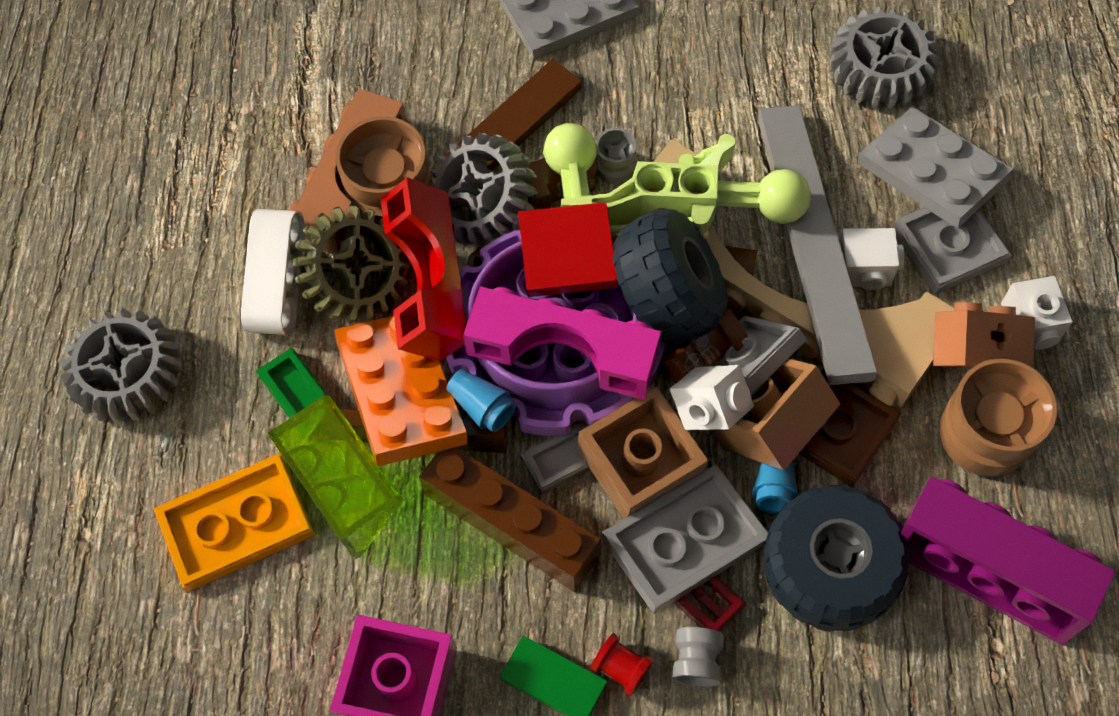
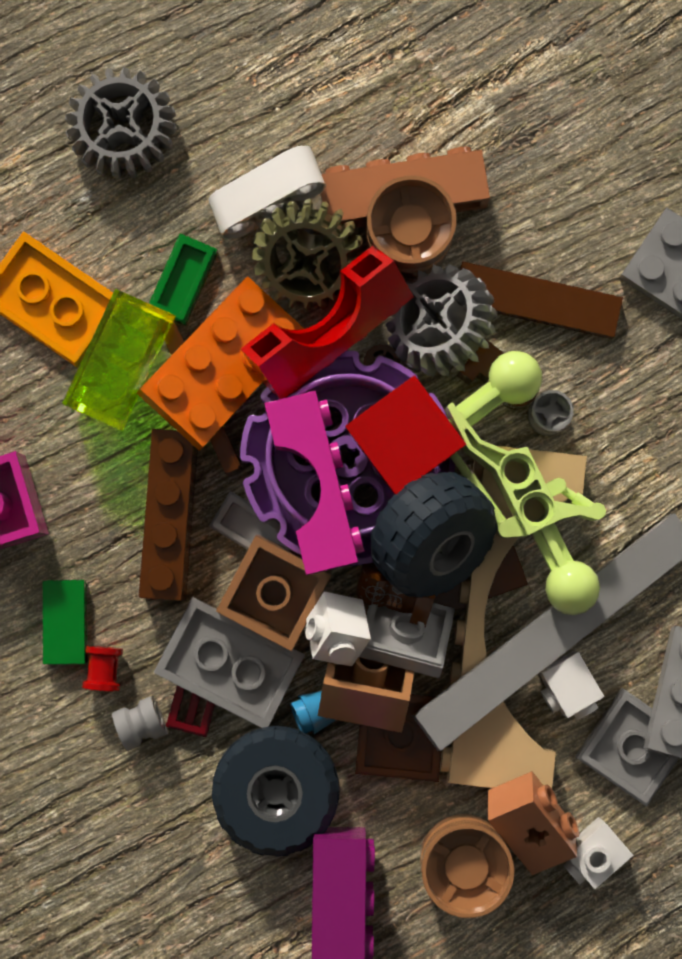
camera: 60 degrees right, 20 degrees up
dark azure cone [446,369,516,432] -> none

